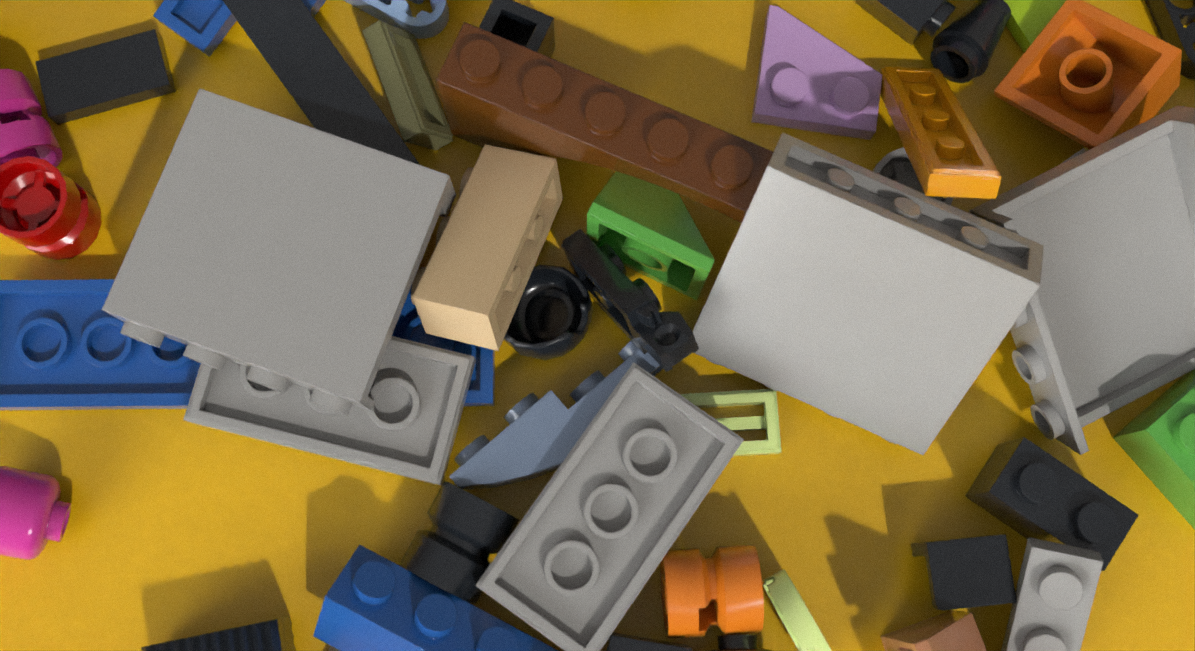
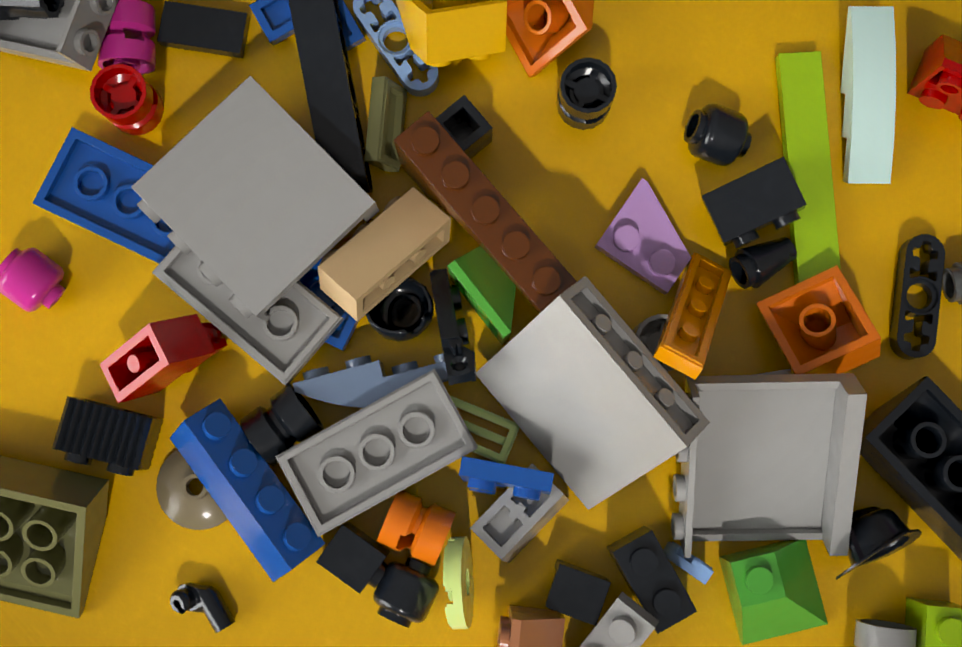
camera: 30 degrees right, 5 degrees up
none -> red hinge [100,314,228,403]
none -> blue plate [459,456,554,501]
none -> light grey hinge [470,463,569,563]
none -> light blue tile [663,541,714,585]

